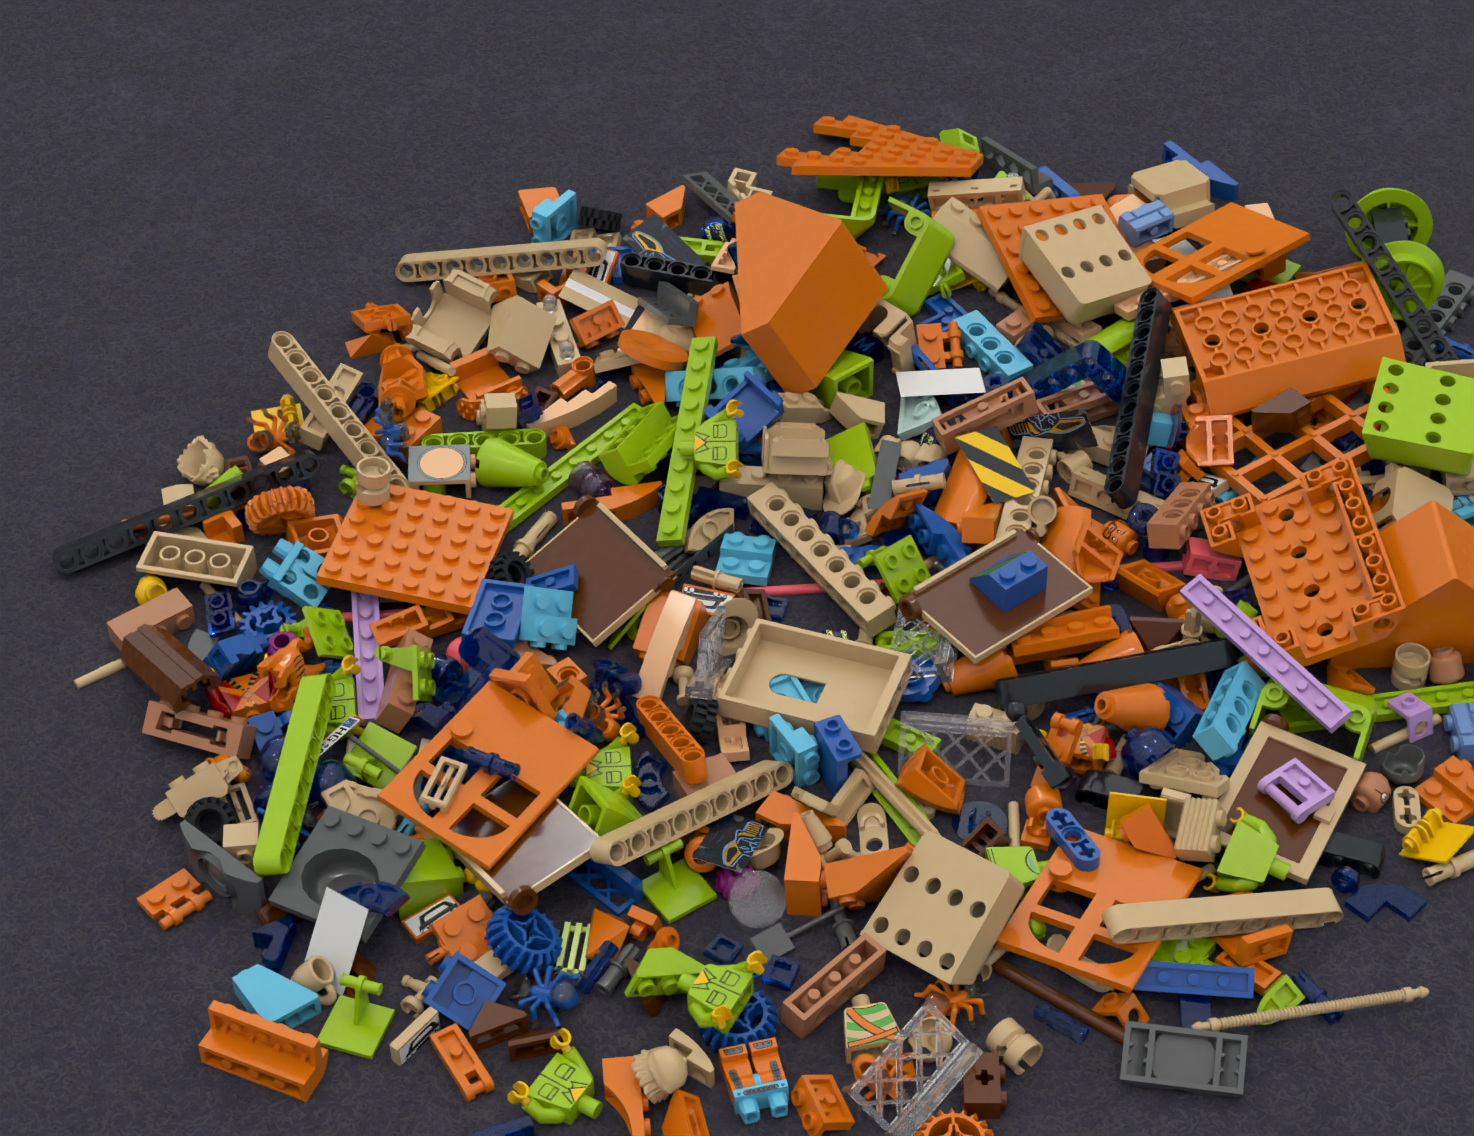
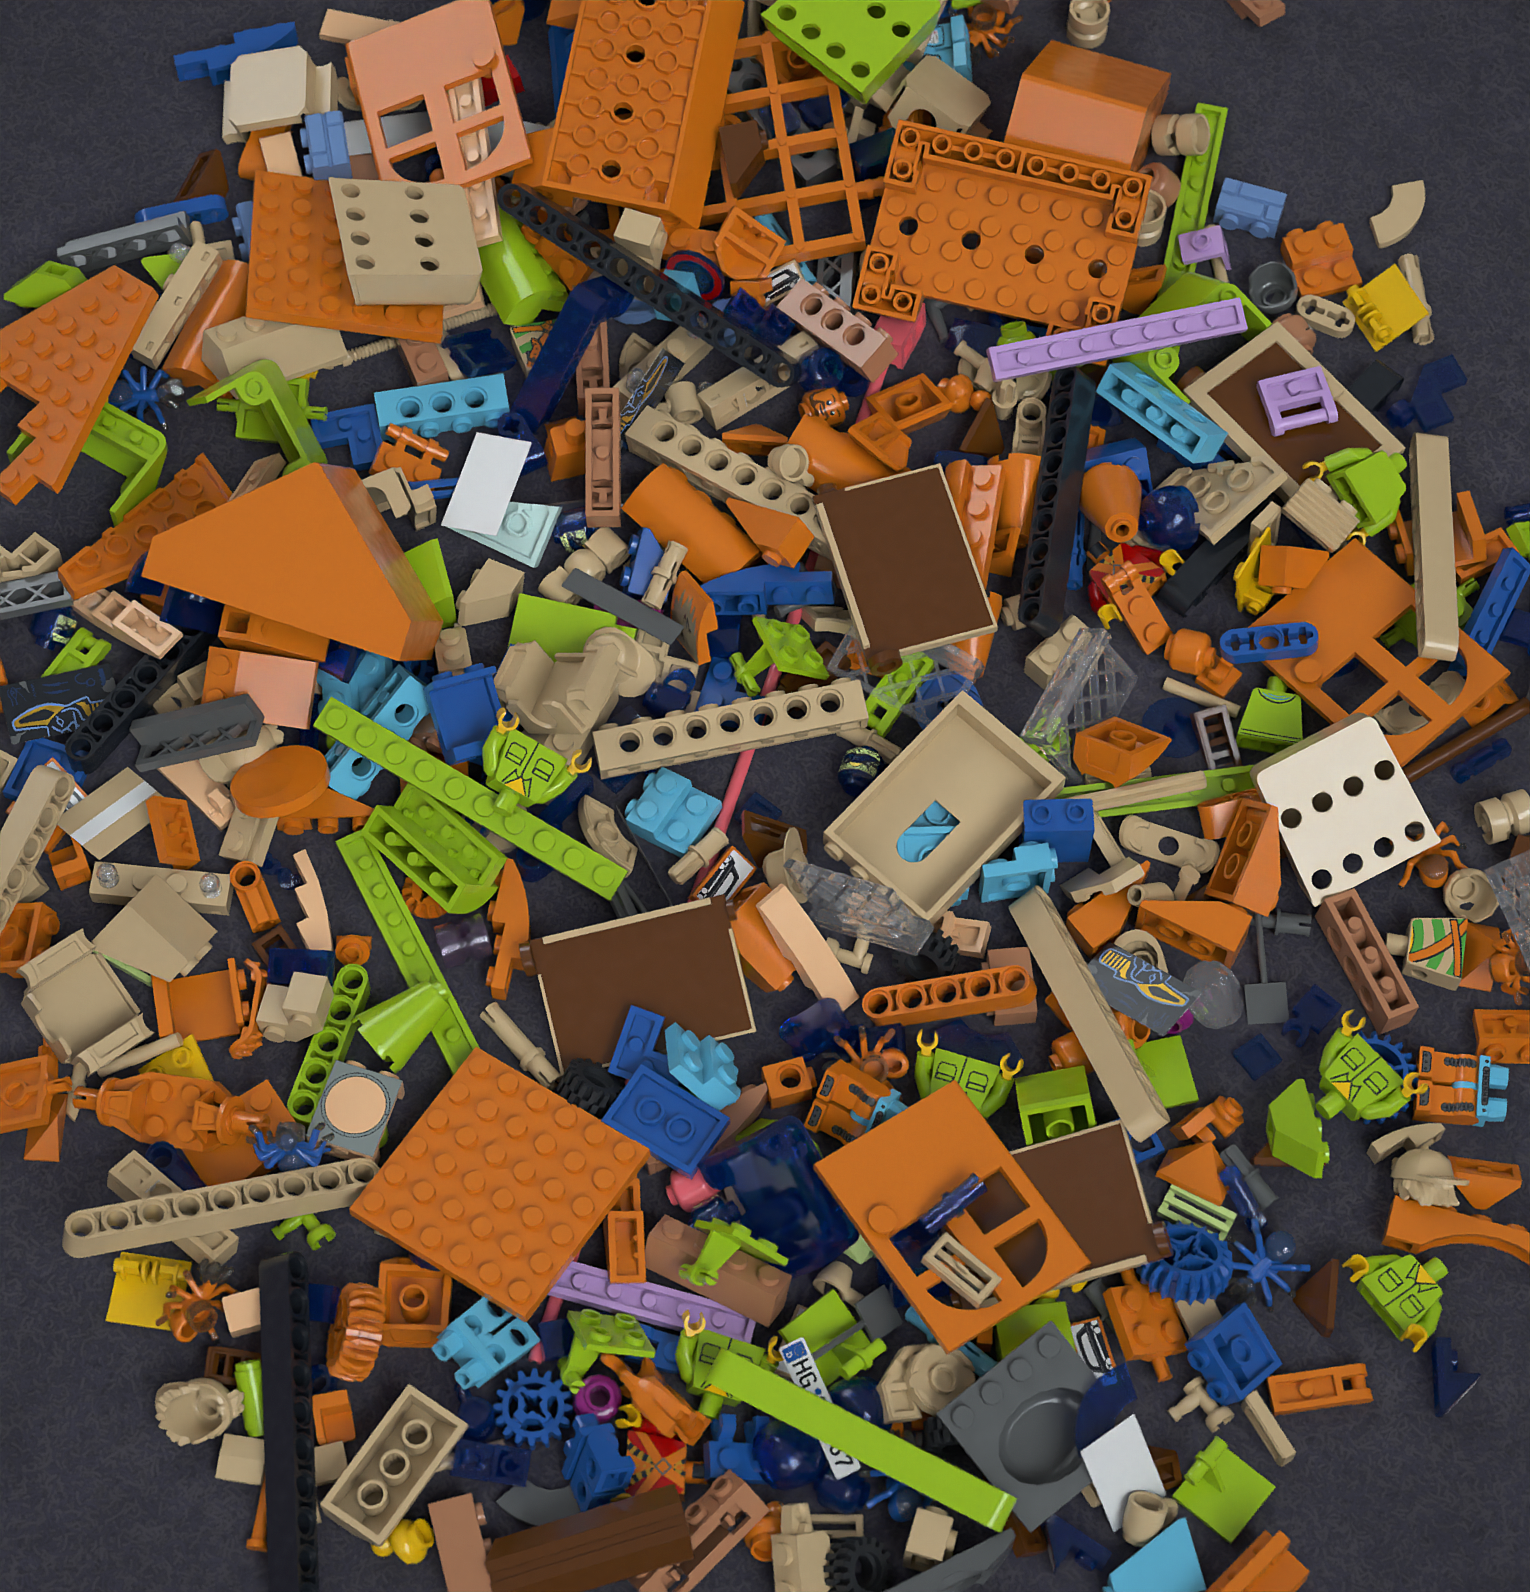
camera: 70 degrees left, 20 degrees up
tan wheel [356,456,391,506] -> none
reddish brown slope [468,1000,529,1052] -> none
orange bracket [488,652,559,720] -> none
clear blue axle [565,713,605,745] -> none
sticker [955,426,1036,504] -> none
blue slope [970,551,1048,613] -> none
black plate [1005,700,1078,792] -> none

